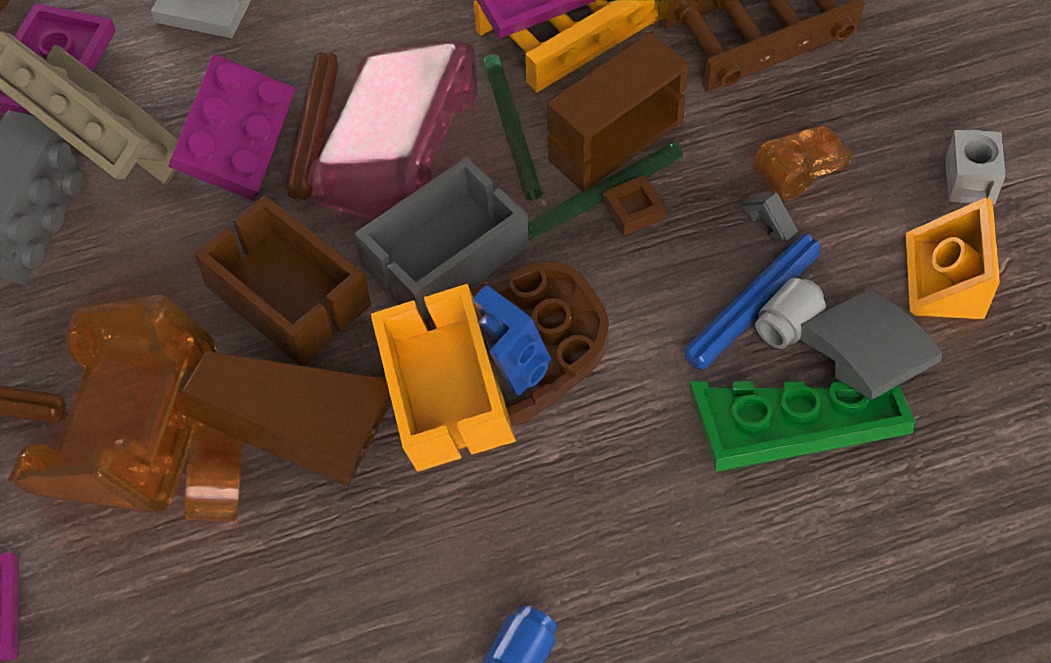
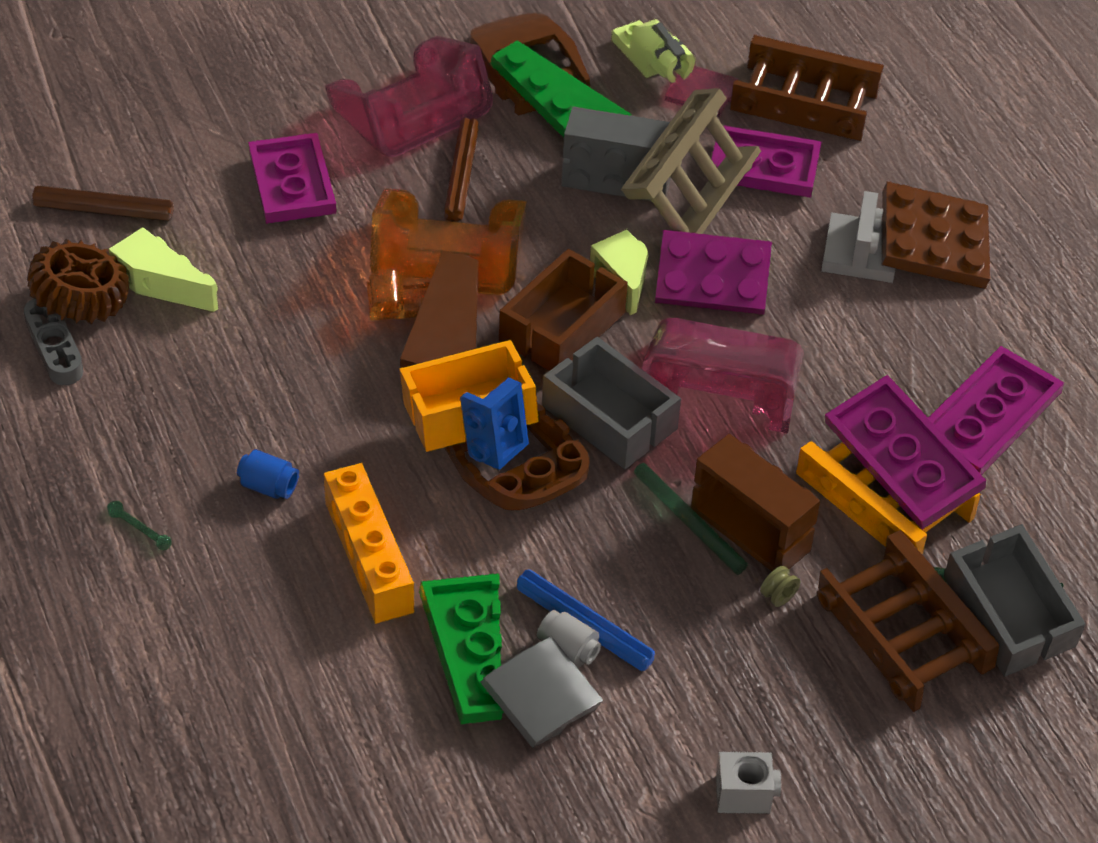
camera: 80 degrees right, 10 degrees down
reddish brown axle [286,52,339,200] -> none
clear green bar [483,54,543,201] -> none
reddish brown plate [603,175,666,236] -> none
dark grey tile [741,192,798,241] -> none
clear orange plate [753,125,854,201] -> none
light orange slope [906,197,1000,319] -> none
none -> light orange brick [324,463,414,624]
none -> yellowish green slope [590,229,648,315]
none -> olive bush [760,566,801,607]

